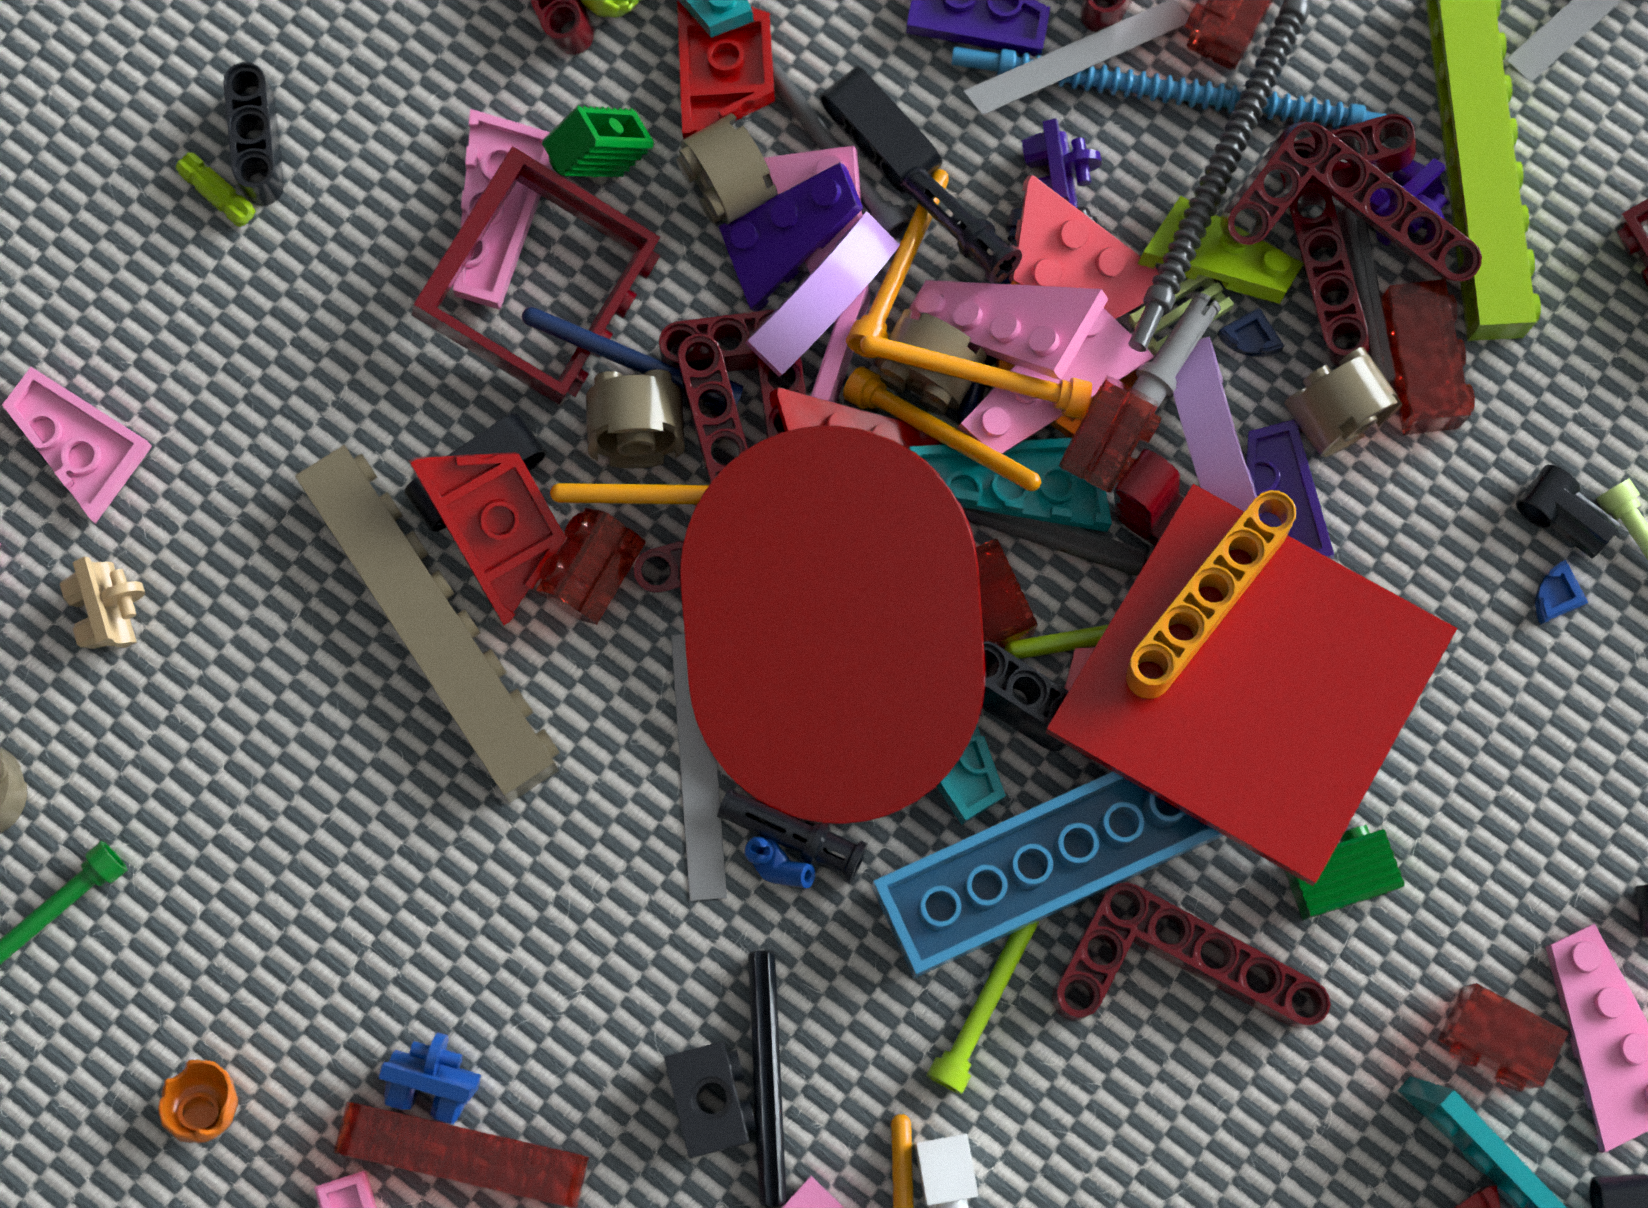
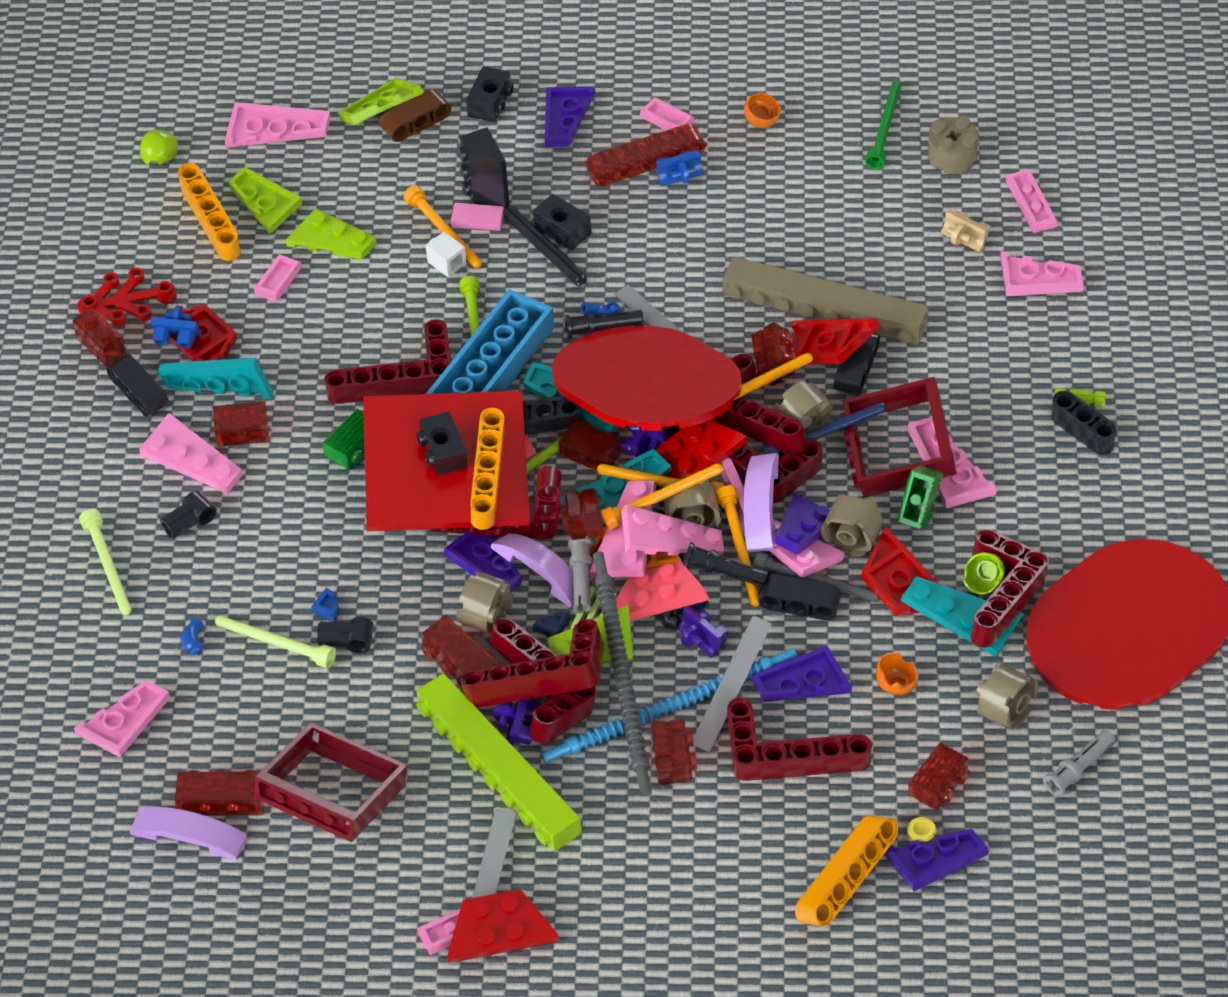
camera: 150 degrees right, 25 degrees down
none -> black brick [416,411,467,476]

